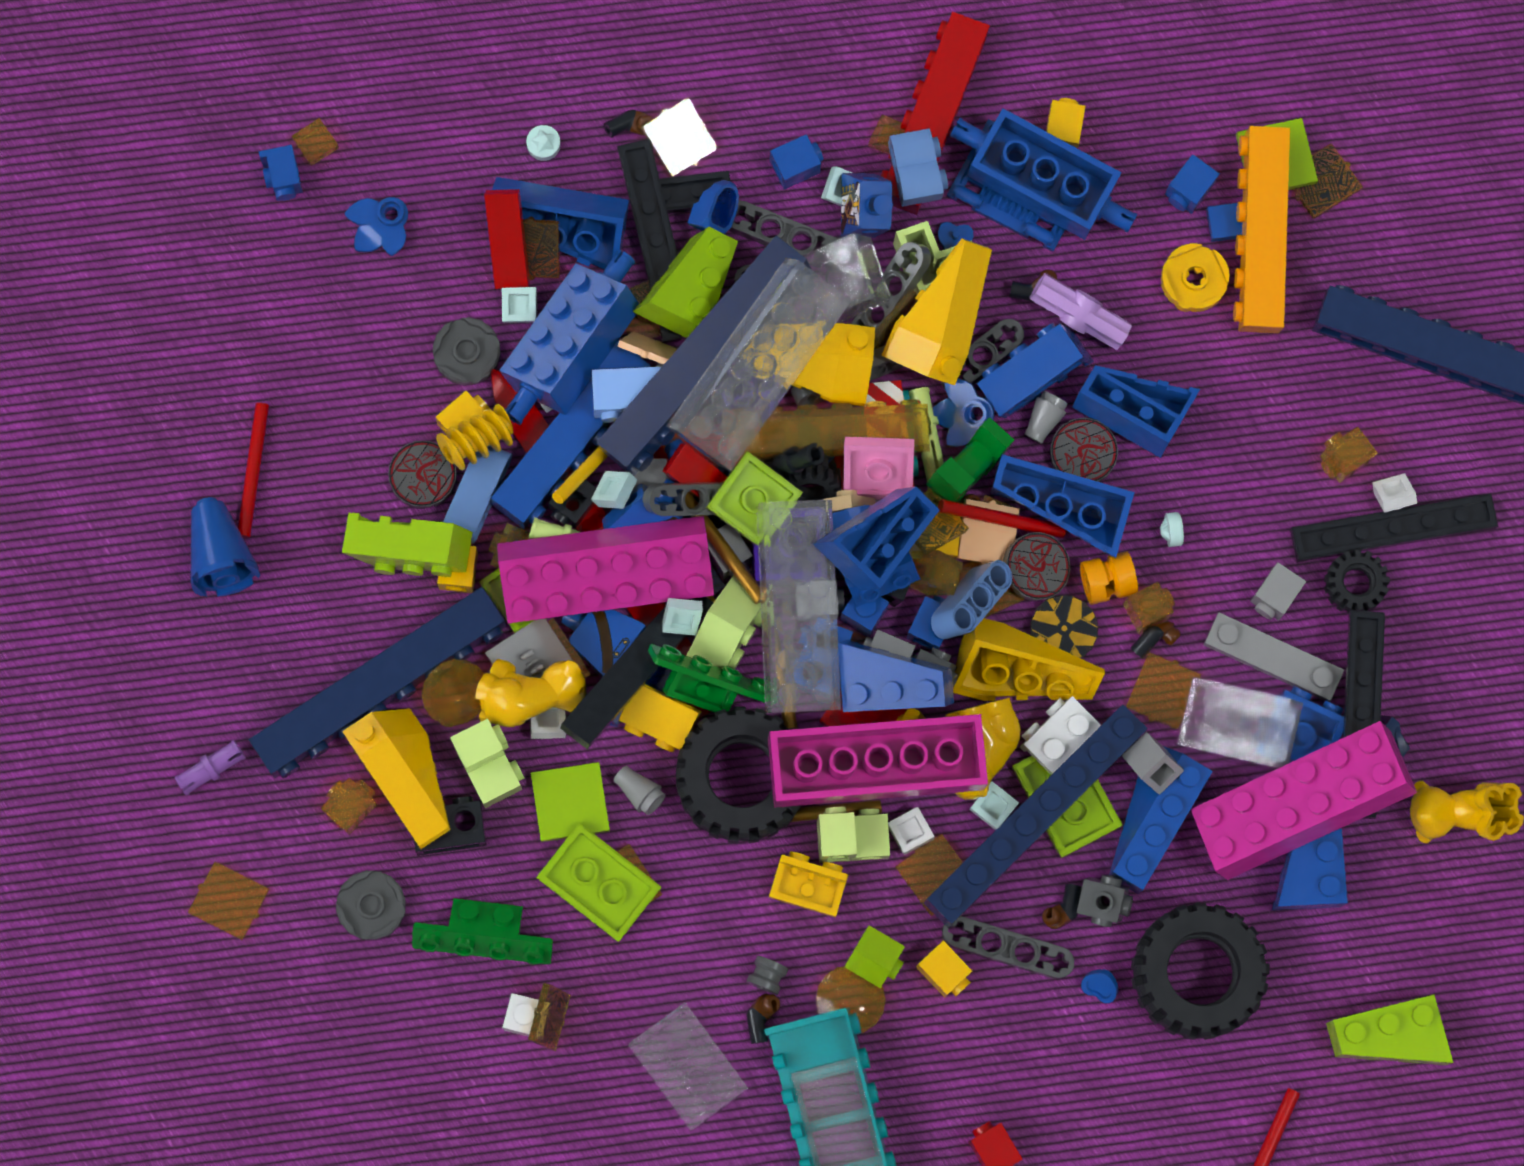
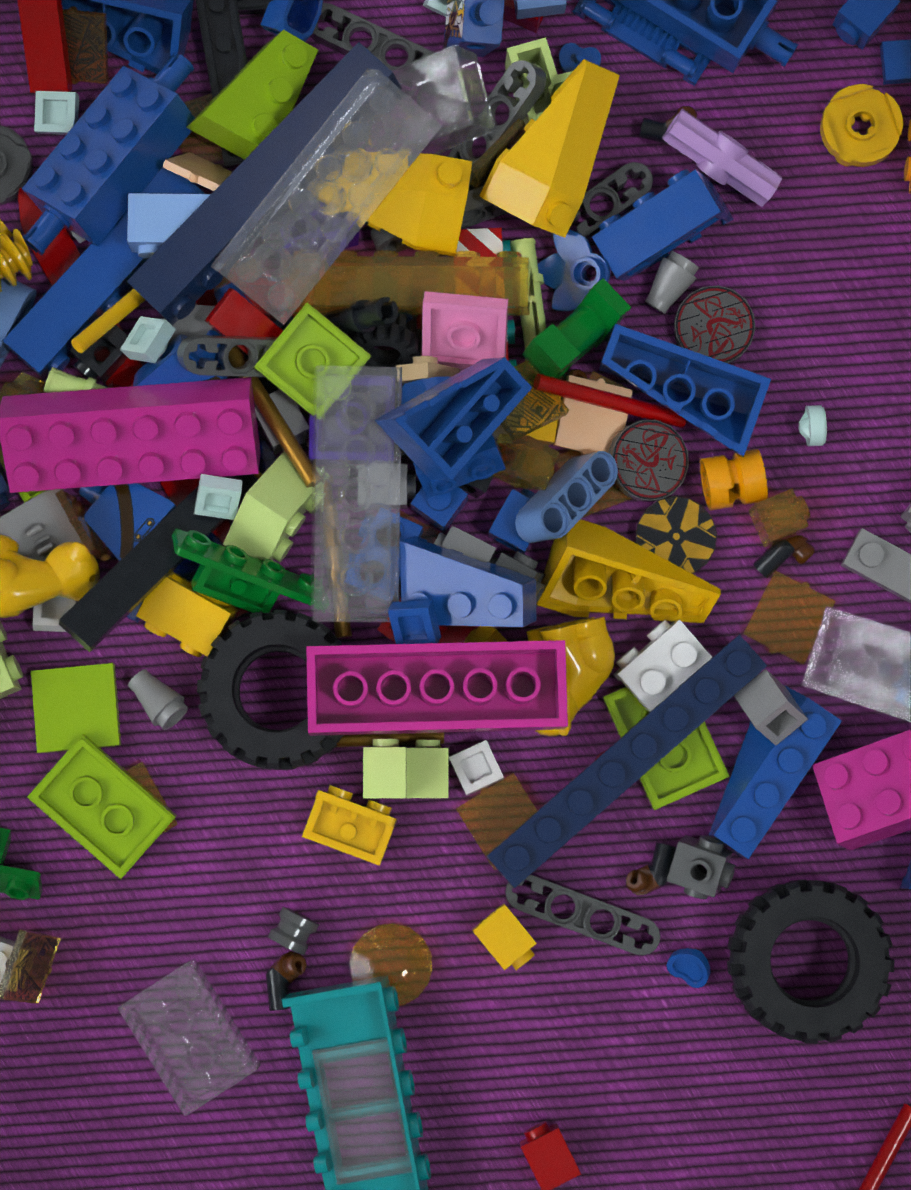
camera: 10 degrees right, 5 degrees up
lime brick [845,925,905,989] -> none
light aqua plate [969,781,1019,830] -> none
blue wedge [1072,365,1200,458] -> none
none -> blue plate [388,600,441,644]

